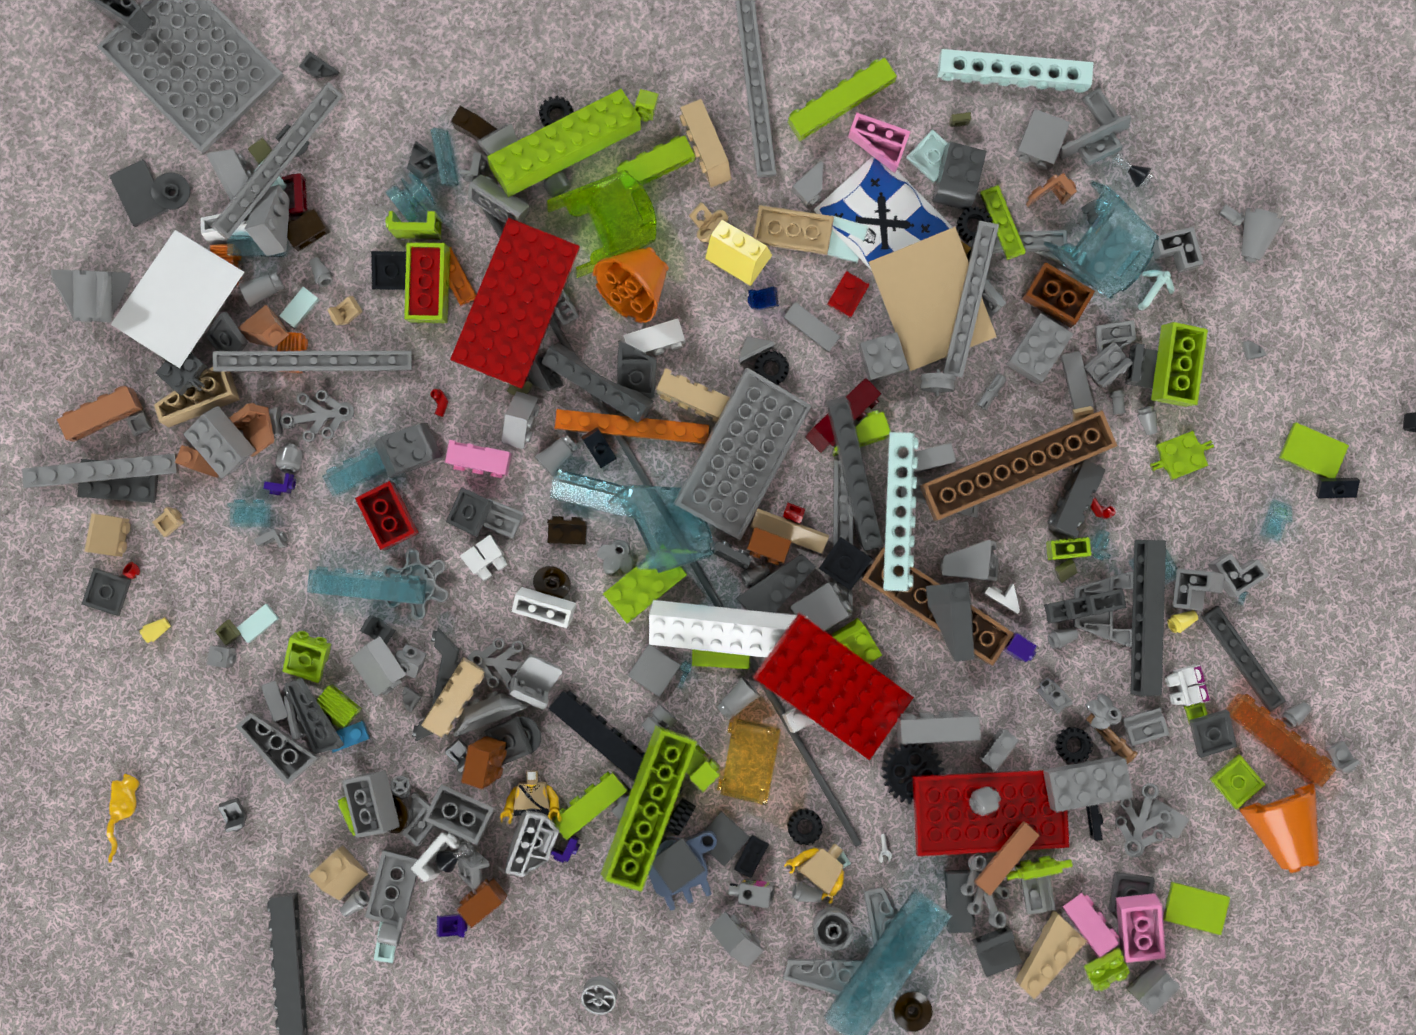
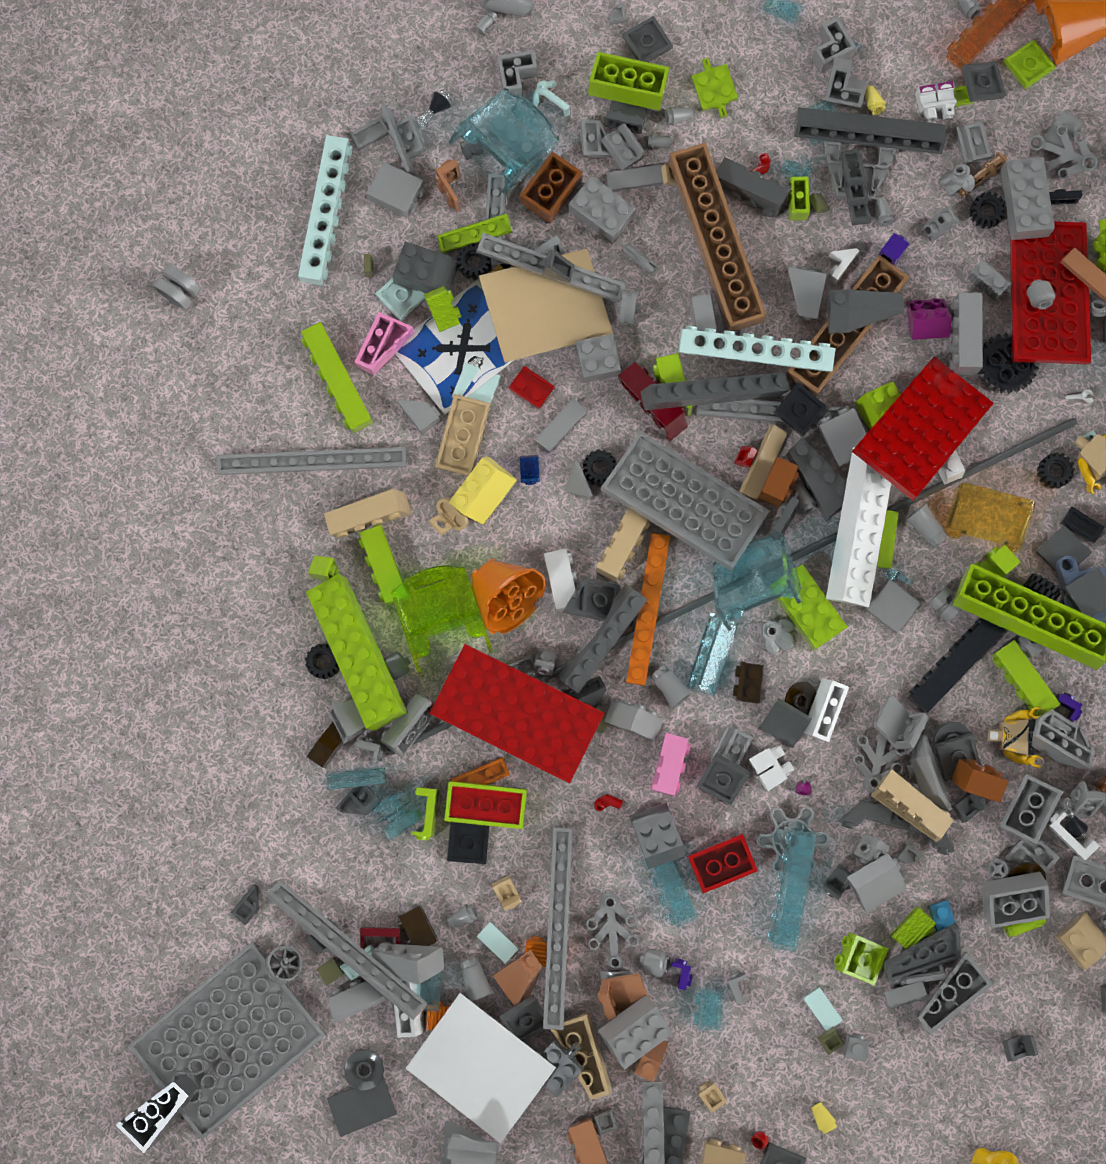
camera: 85 degrees left, 5 degrees down
black plate [581,427,617,468] -> none
dark grey tile [1201,606,1286,712] -> none
none -> light grey wheel [264,945,303,984]
none -> lime brick [424,286,461,332]
none -> light grey bracket [533,648,557,675]
none -> dark grey slope [542,250,575,283]
none -> dark grey plate [622,16,673,63]
none -> dark grey tile [759,698,812,748]
none -> magenta hinge [795,780,812,796]
none -> magenta slope [906,298,952,340]

